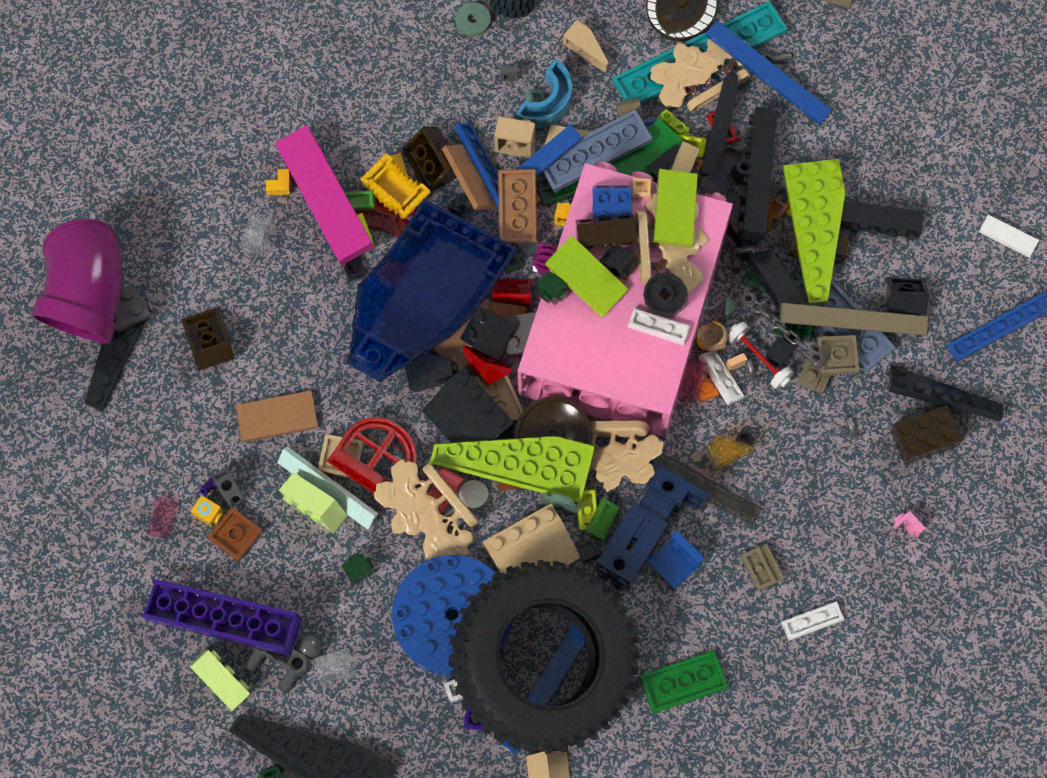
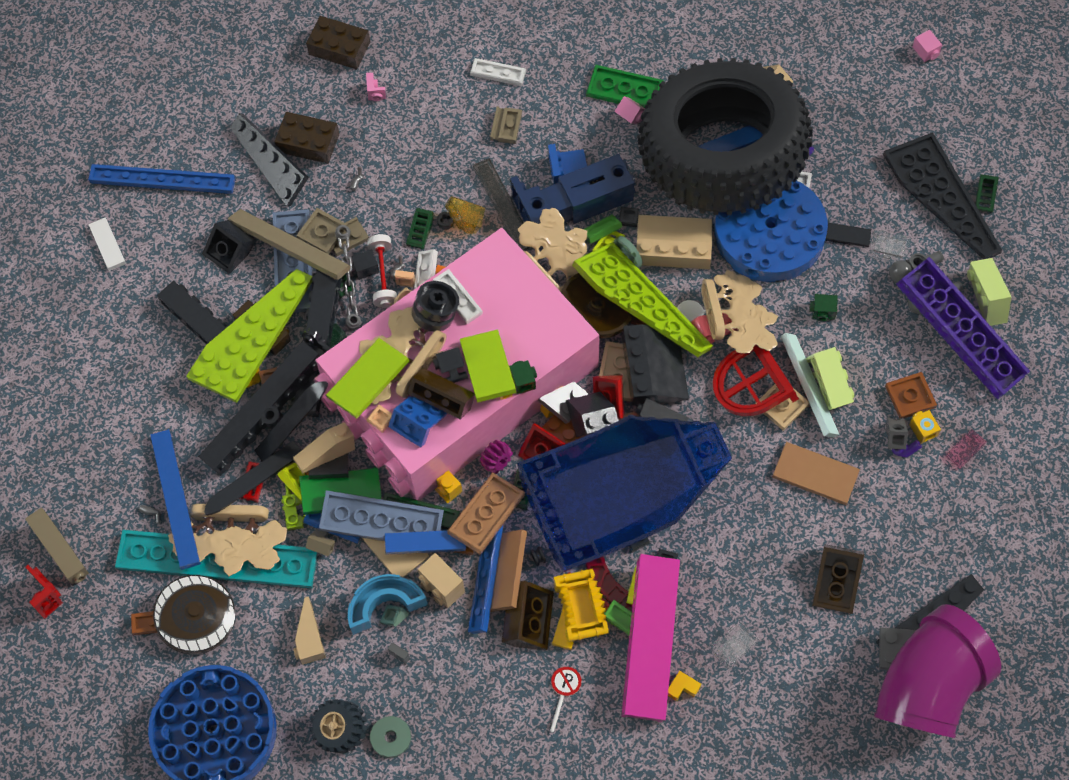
camera: 145 degrees left, 5 degrees down
none -> dark brown brick [306,16,370,70]
none -> dark green slope [406,208,434,250]
none -> piece [550,667,582,732]
none -> bright pink brick [614,96,645,125]
none -> black tile [825,223,872,247]

